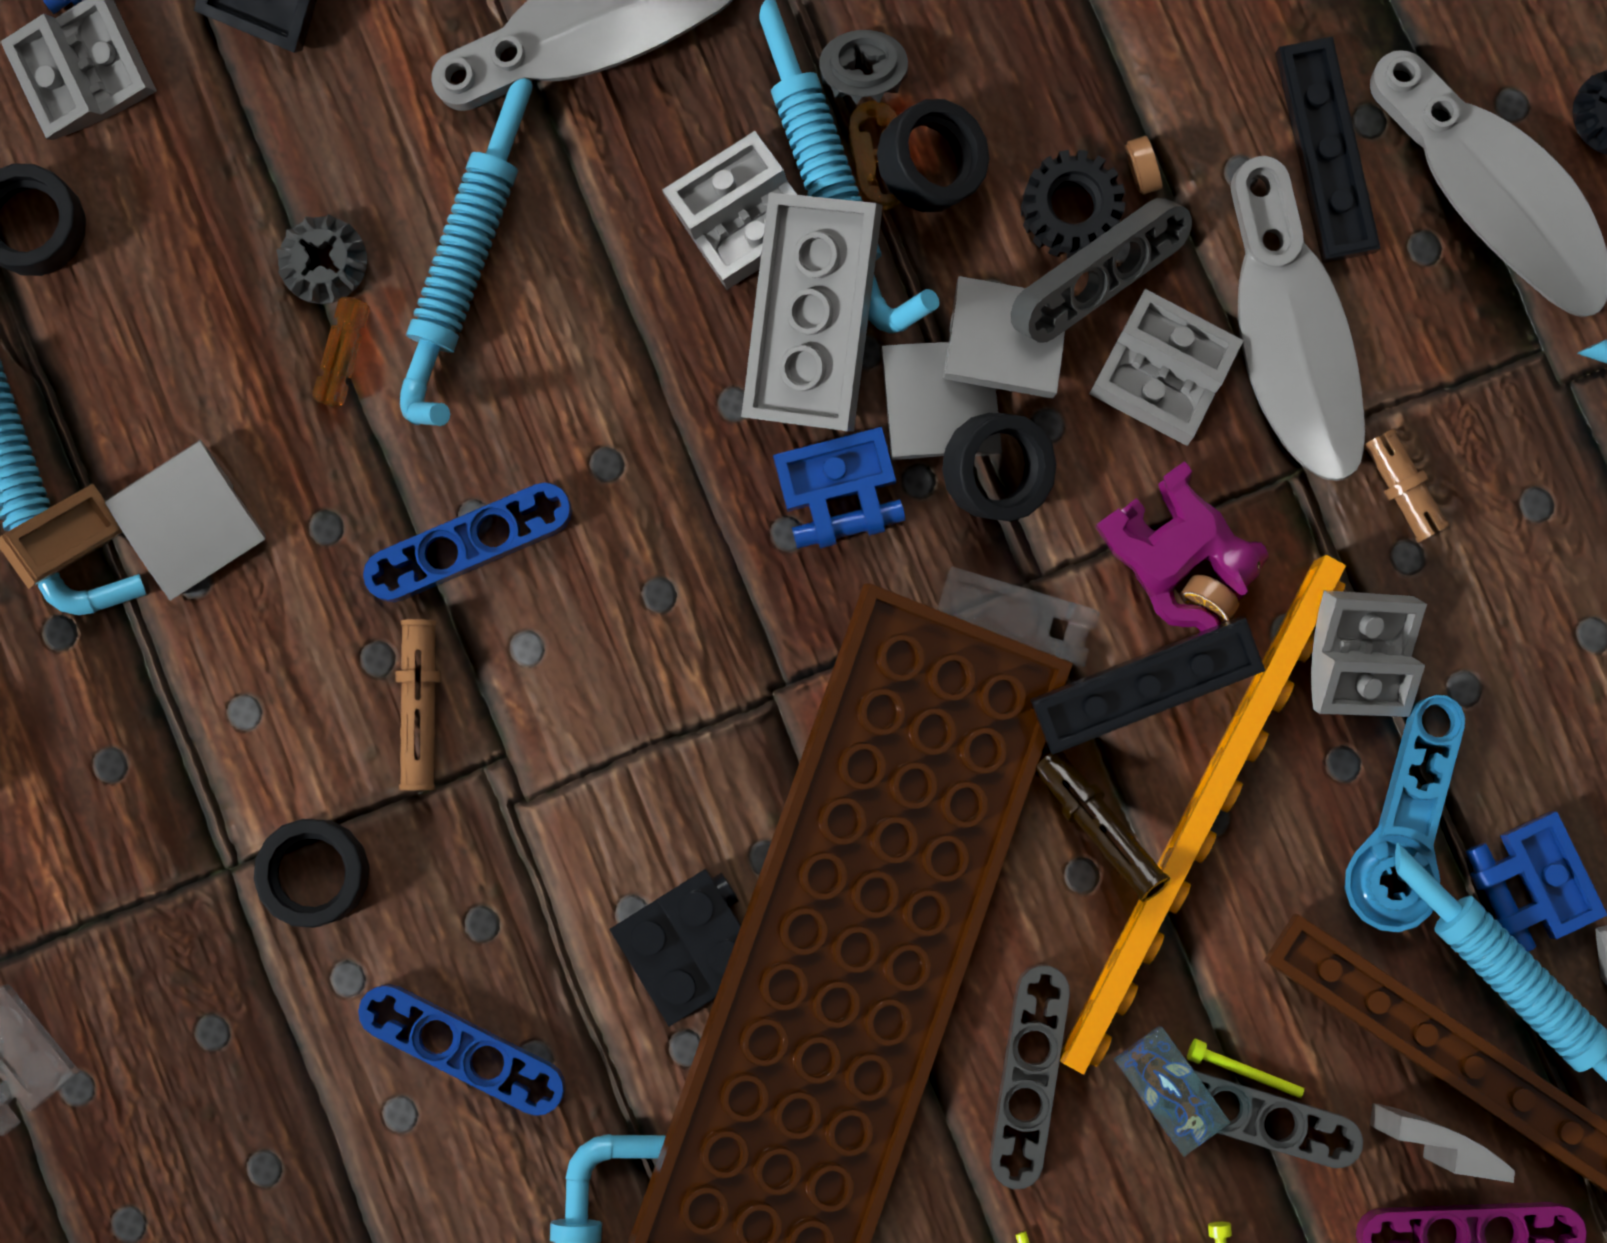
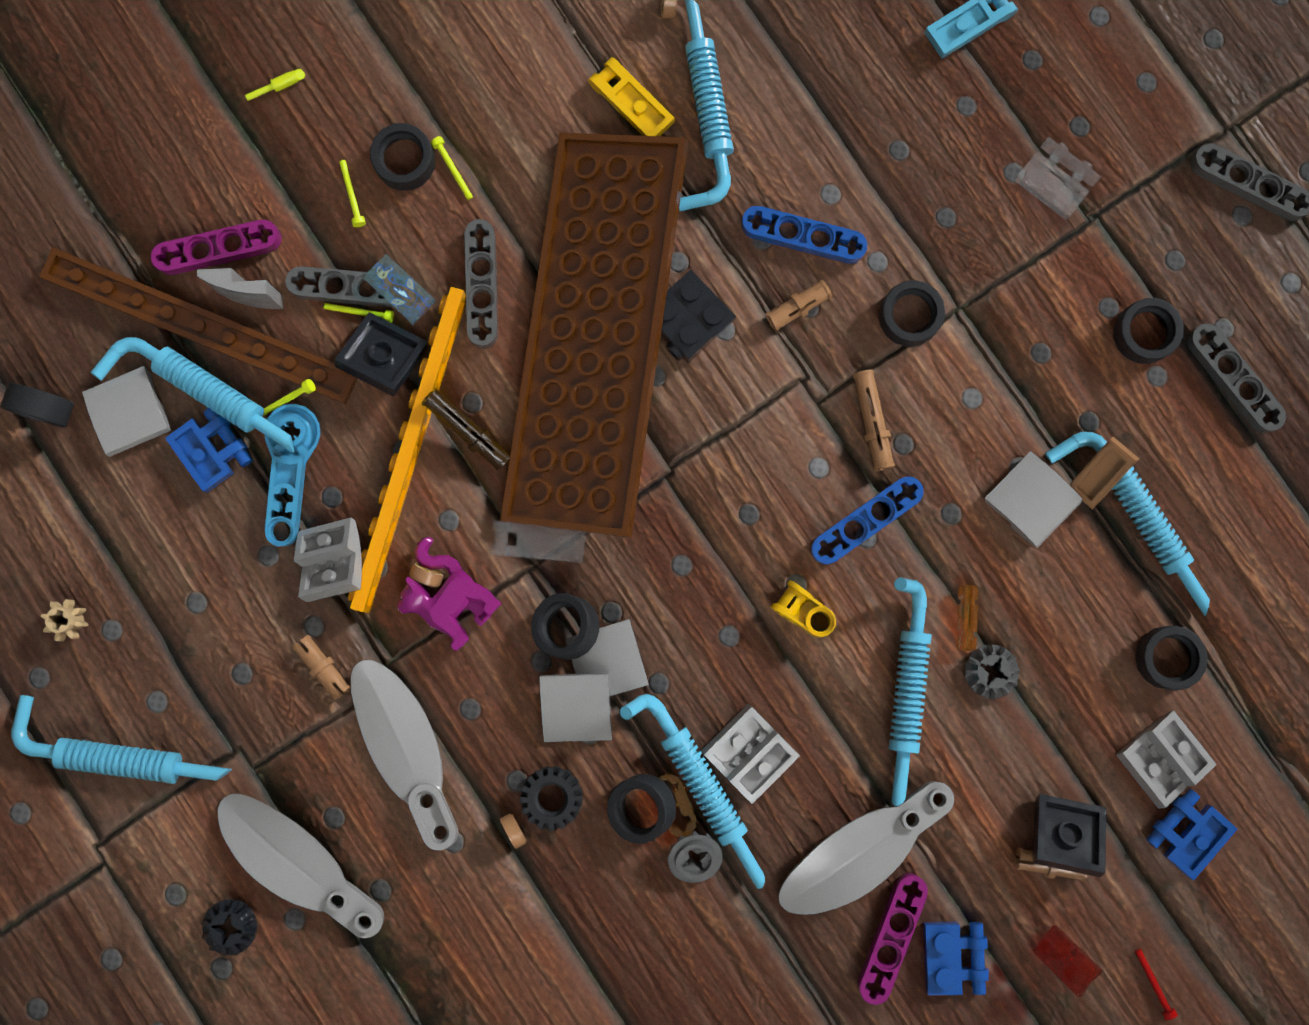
camera: 170 degrees right, 0 degrees up
light grey plate [741,192,883,432] -> none
blue plate [773,427,906,549] -> none
dark grey beam [1011,198,1192,343] -> none
black tile [1030,616,1265,755] -> none
light grey slope [1089,289,1244,446] -> none
black tile [1275,36,1381,264] -> none
none -> neon yellow piece [263,379,316,416]
none -> black plate [334,312,428,397]
none -> medium nougat pin [765,279,832,332]
none -> yellow piece [770,580,836,638]

